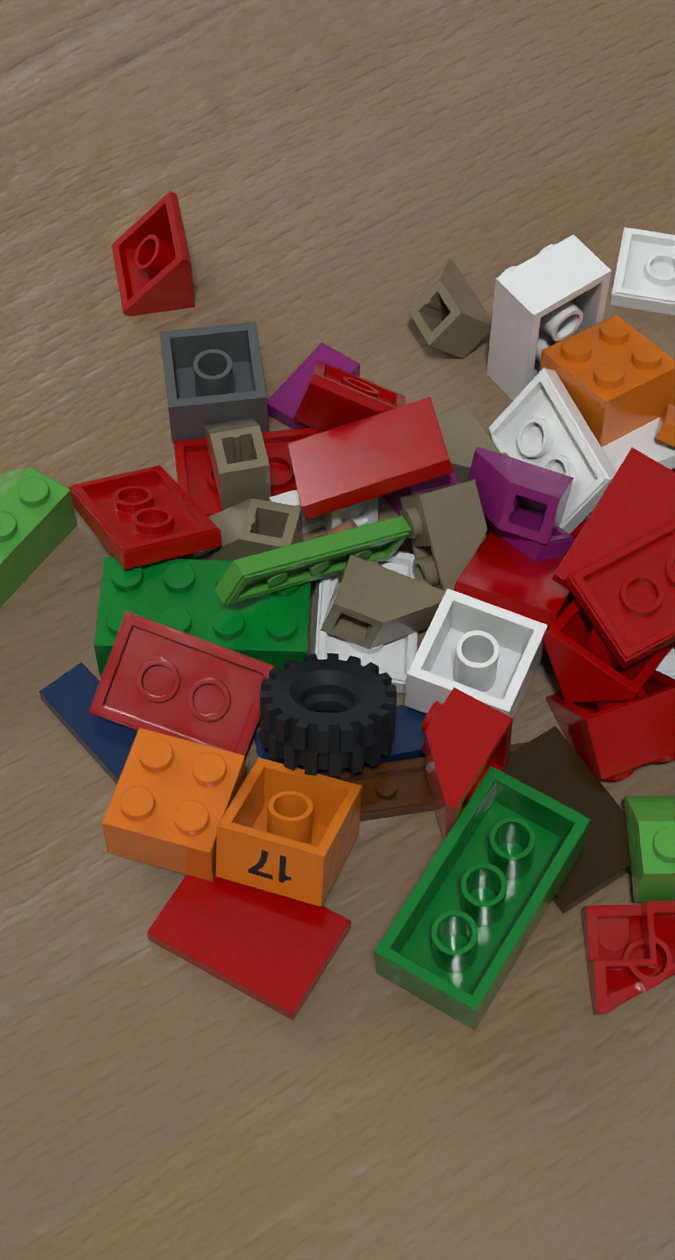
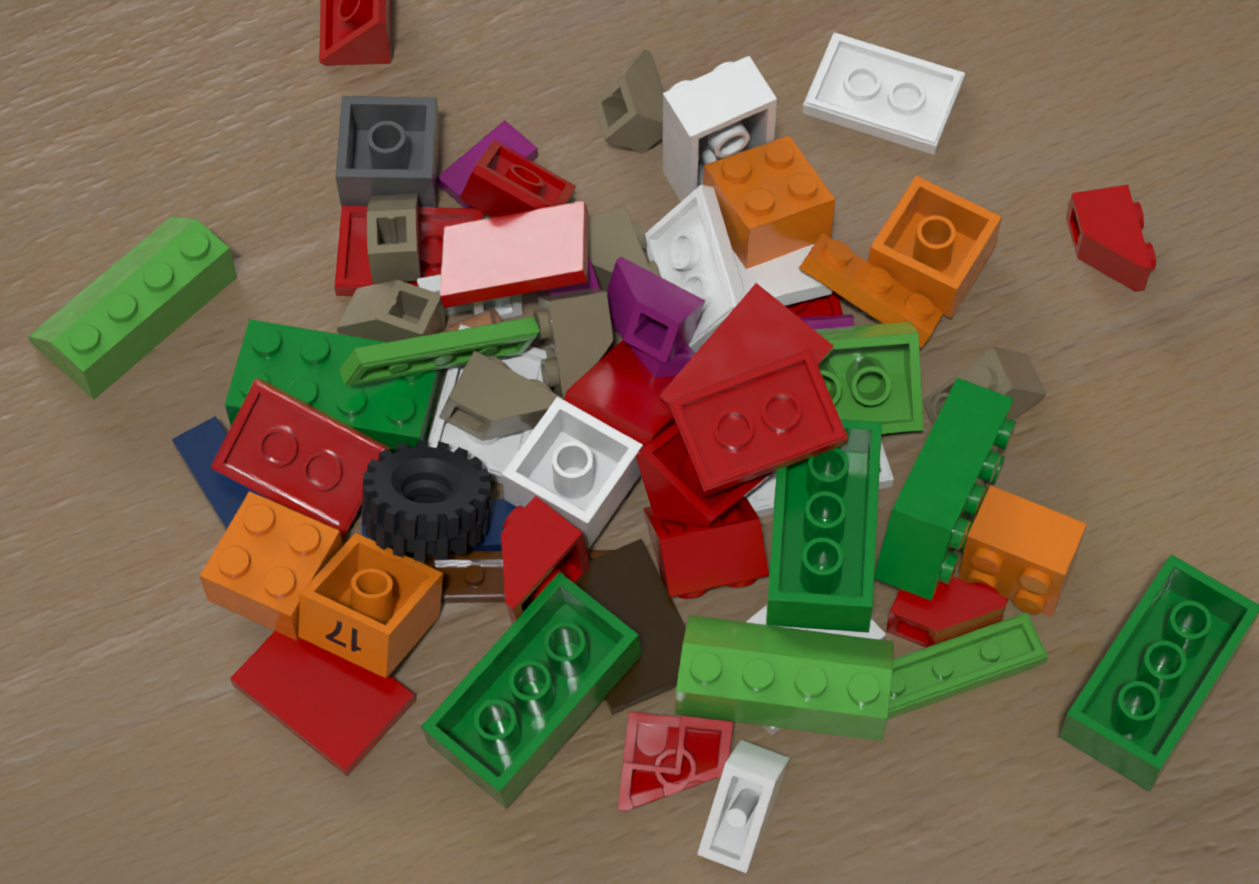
camera: 10 degrees right, 5 degrees up
red tile [68,465,221,570] -> none

